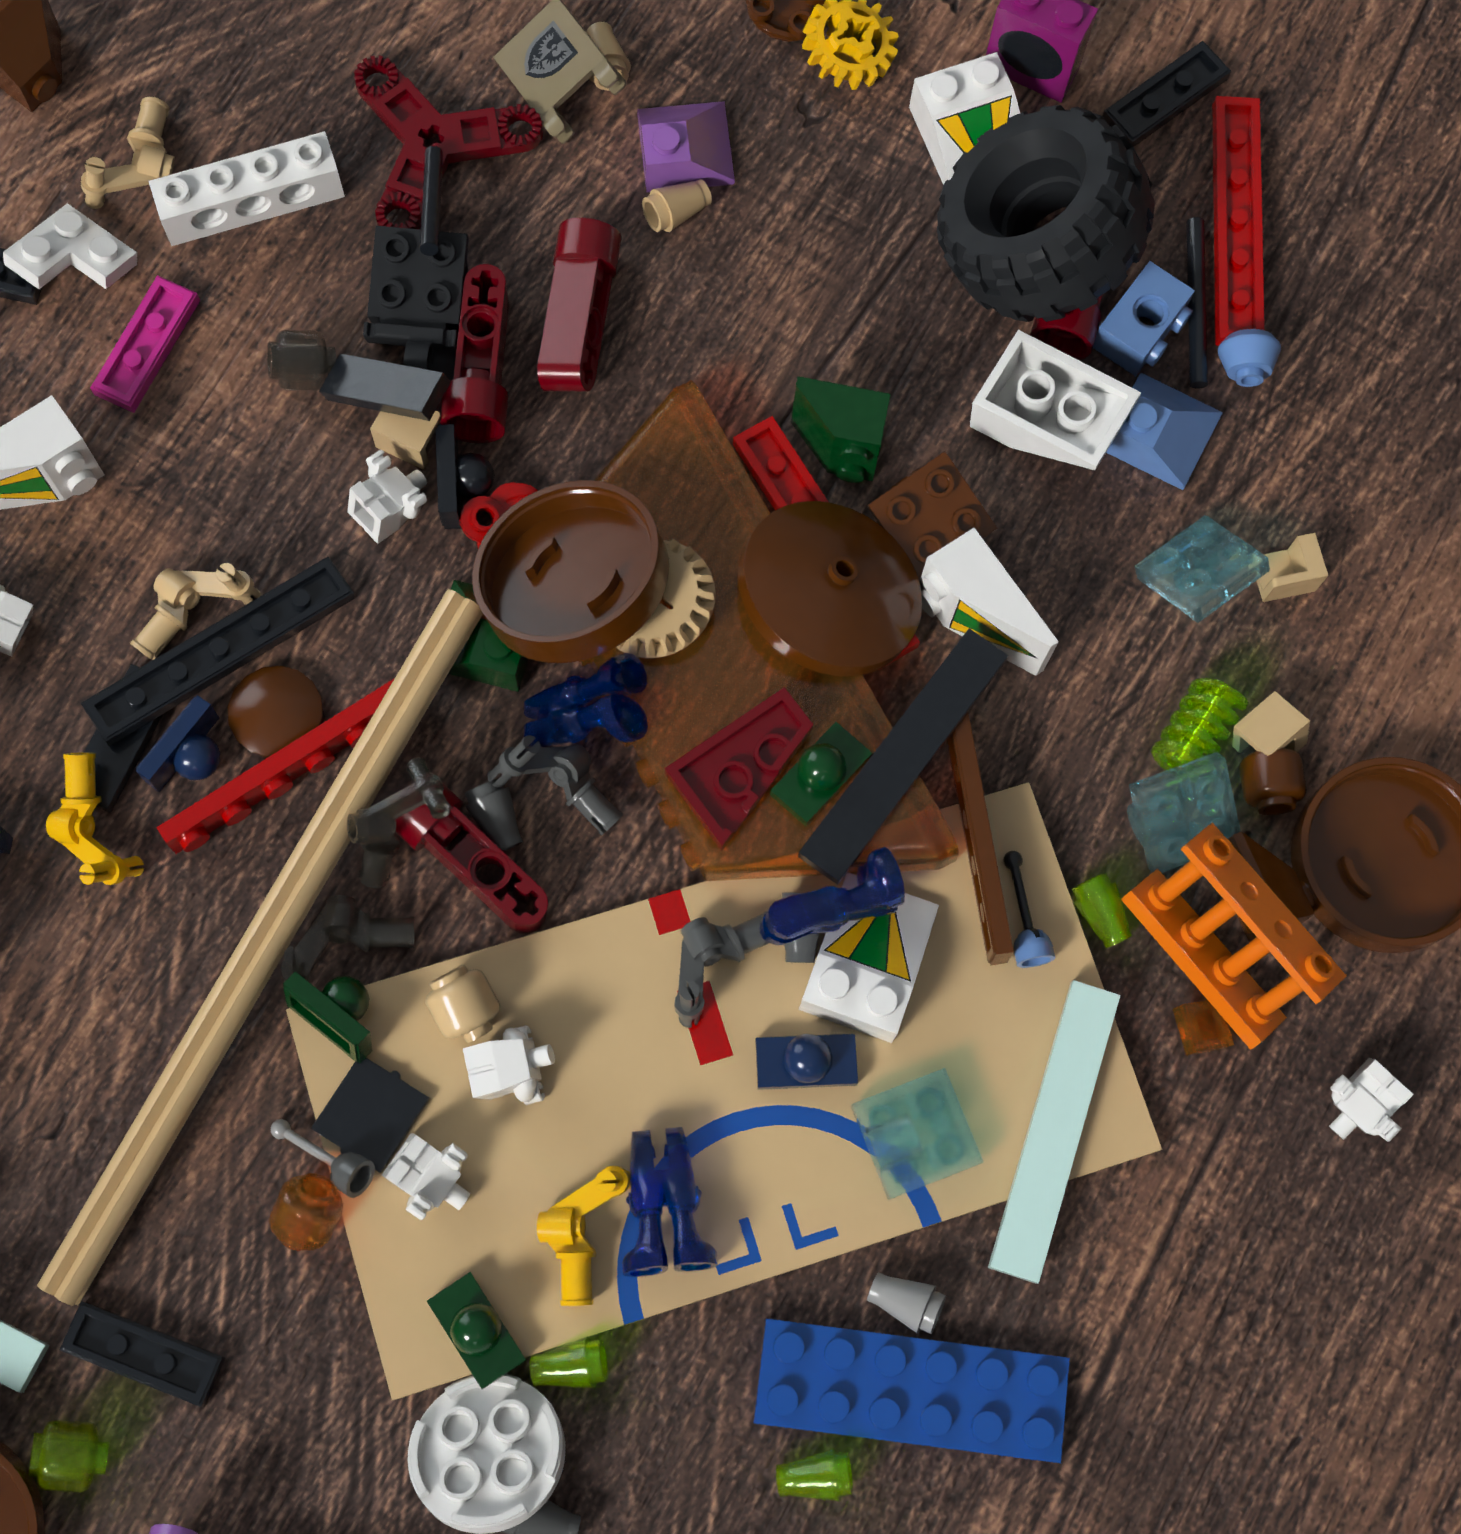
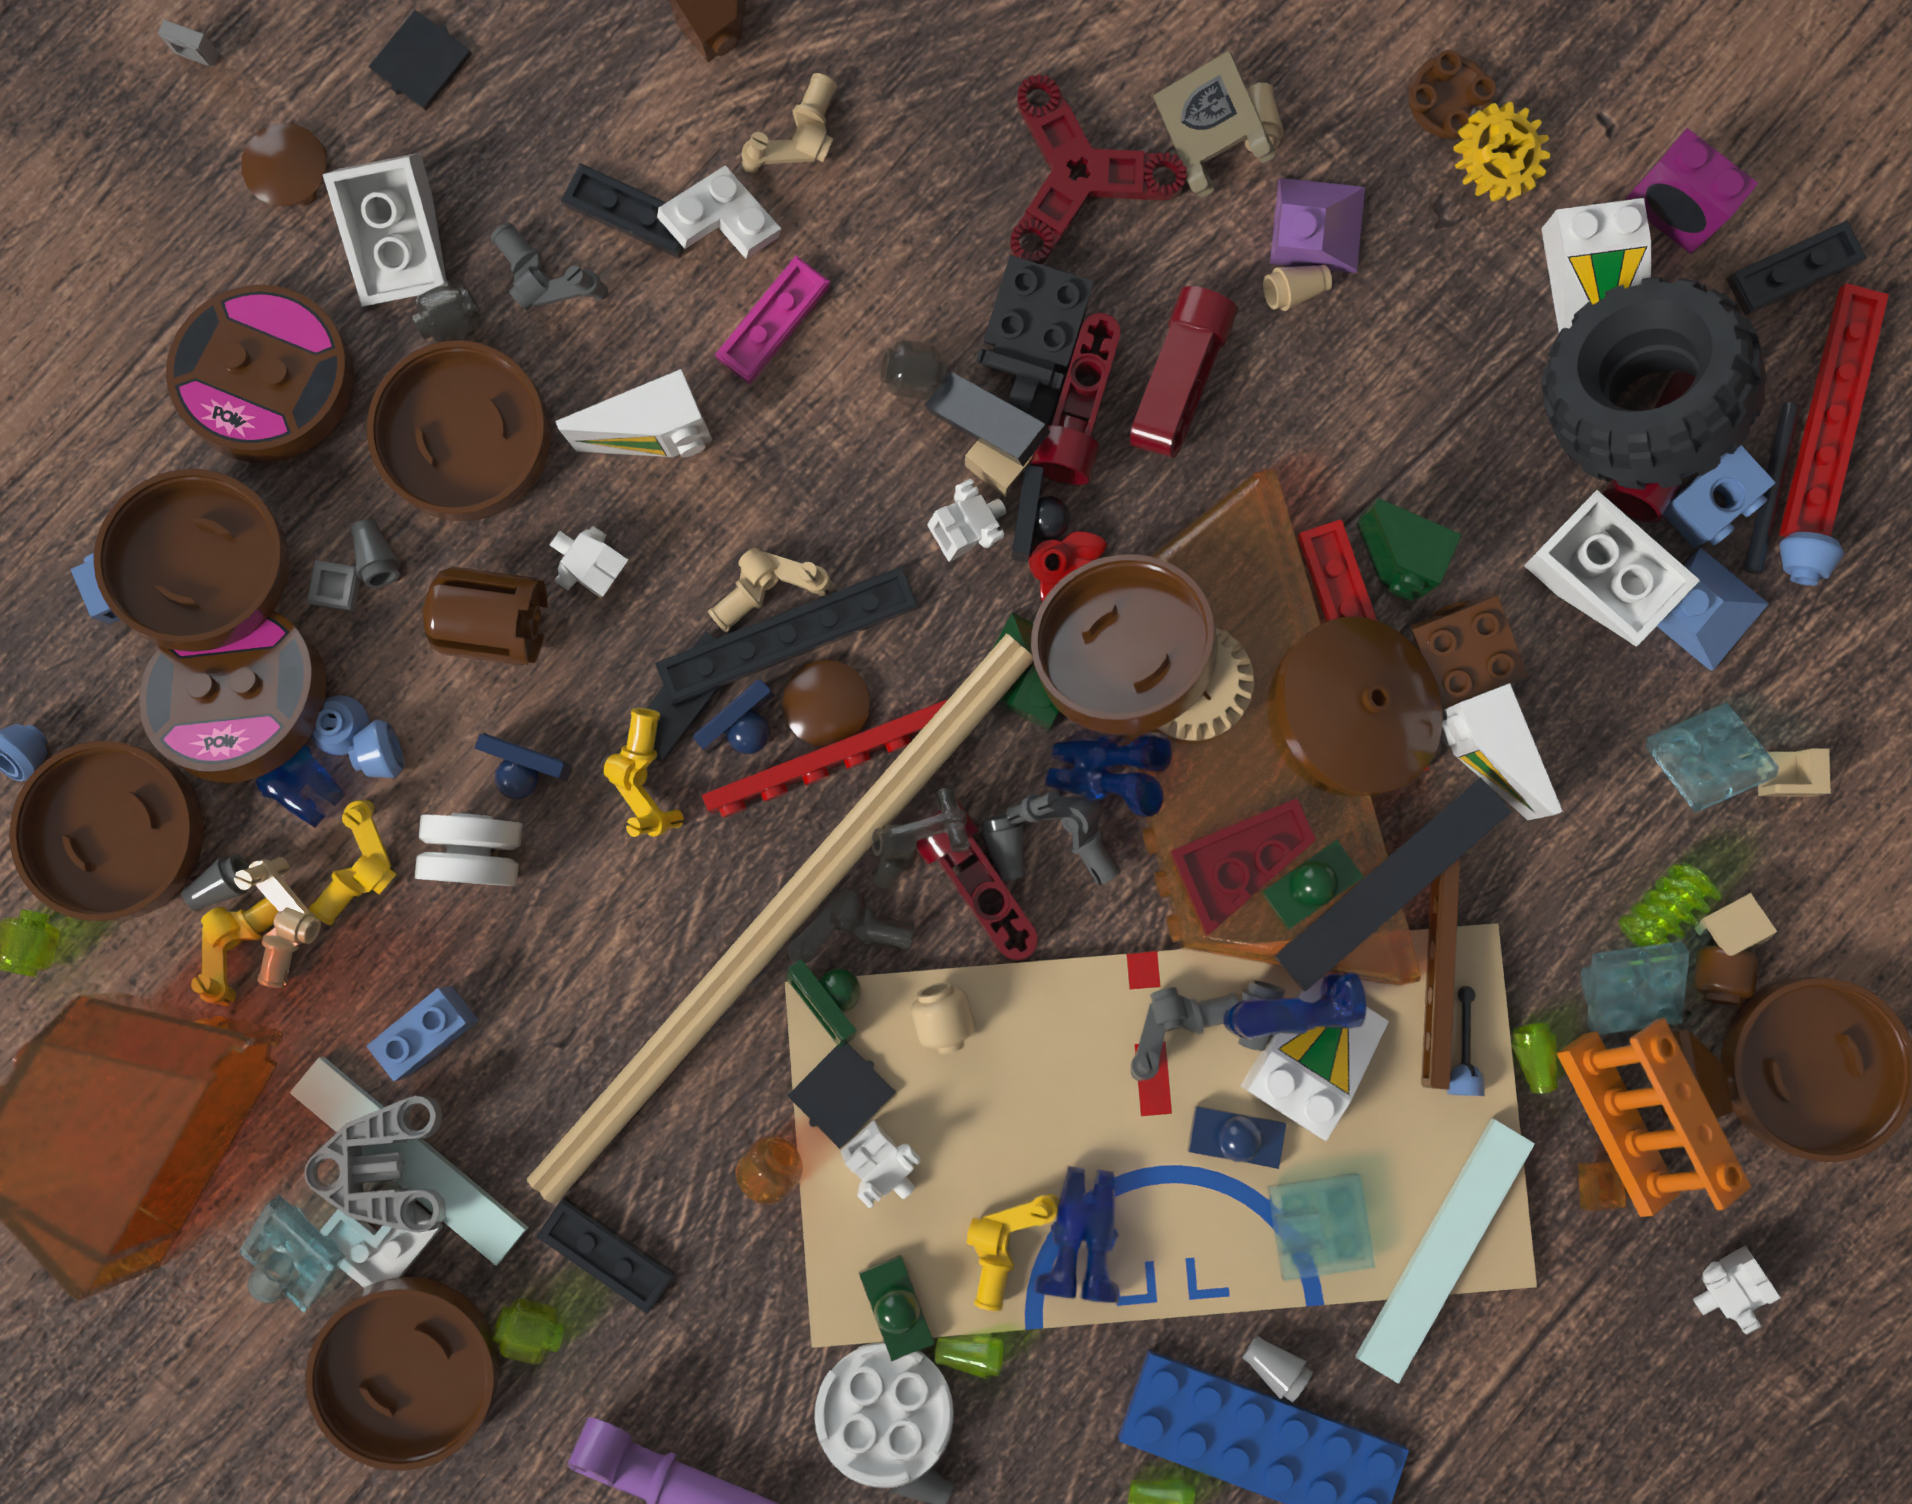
camera: 20 degrees right, 10 degrees up
white brick [149,131,345,246] -> none
dark grey hinge [270,1119,375,1198] -> none
black bar [420,146,443,256] -> none
white piece [463,1025,555,1105] -> none

